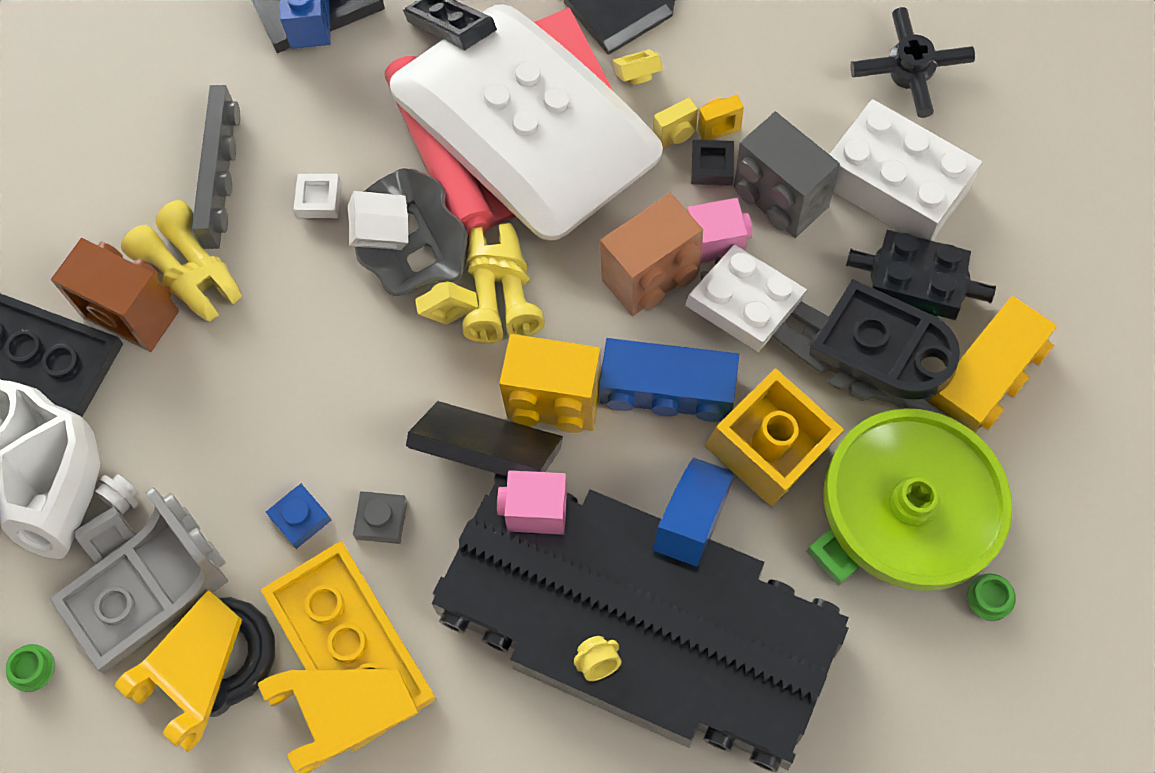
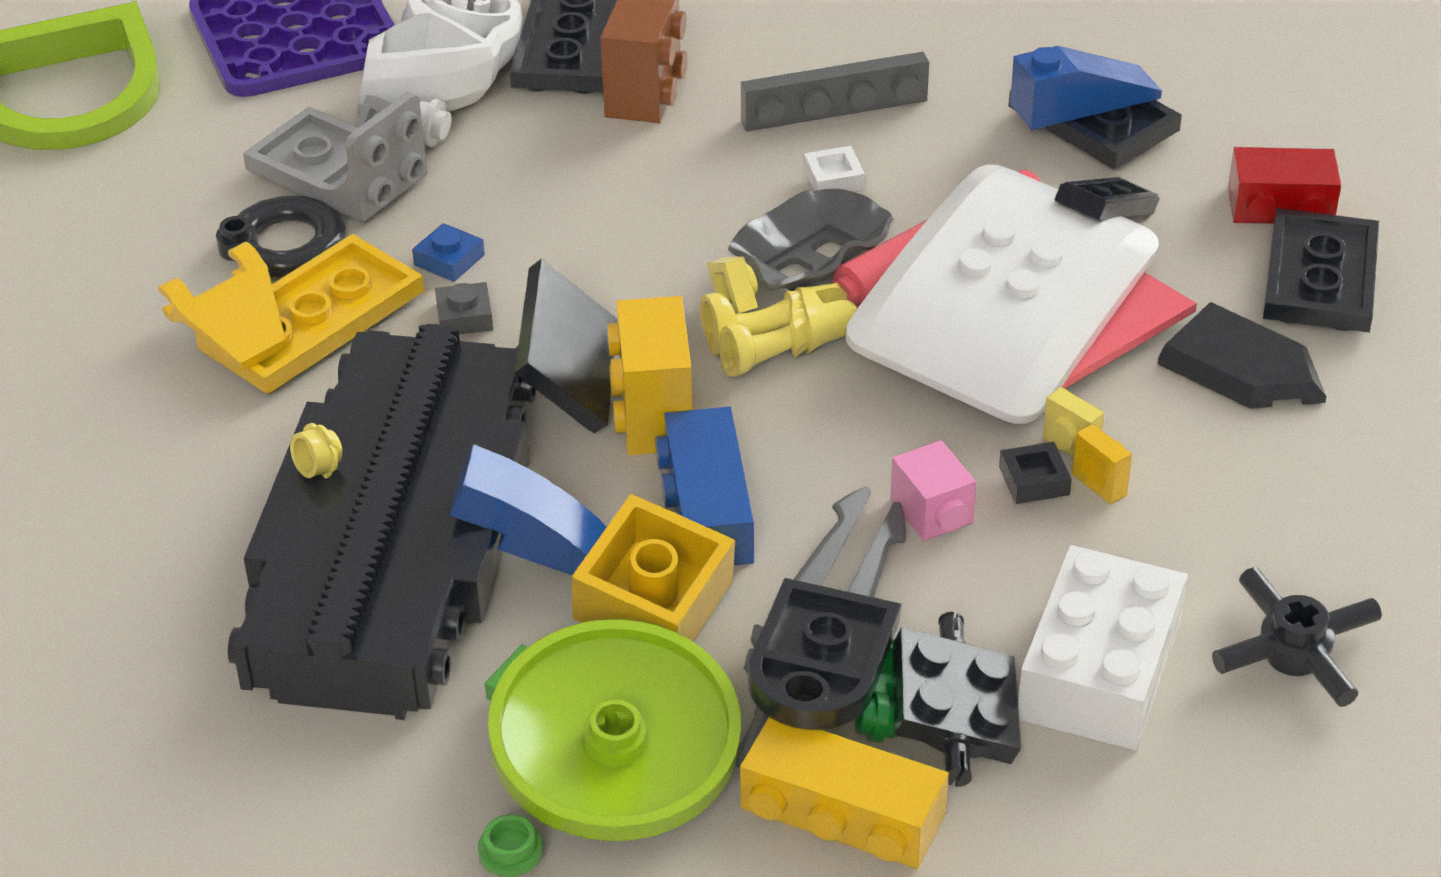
camera: 70 degrees right, 25 degrees down
bright green plate [6,644,55,692] -> none
yellow flag [114,590,242,752] -> none
light yellow piece [121,200,242,322] -> none
white piece [348,191,408,250] -> none
bright pink brick [497,471,567,535] -> none
nougat brick [600,192,704,317] -> none
light yellow plate [612,49,663,85] -> none
white plate [685,244,807,353] -> none
dark grey brick [734,111,840,238] -> none

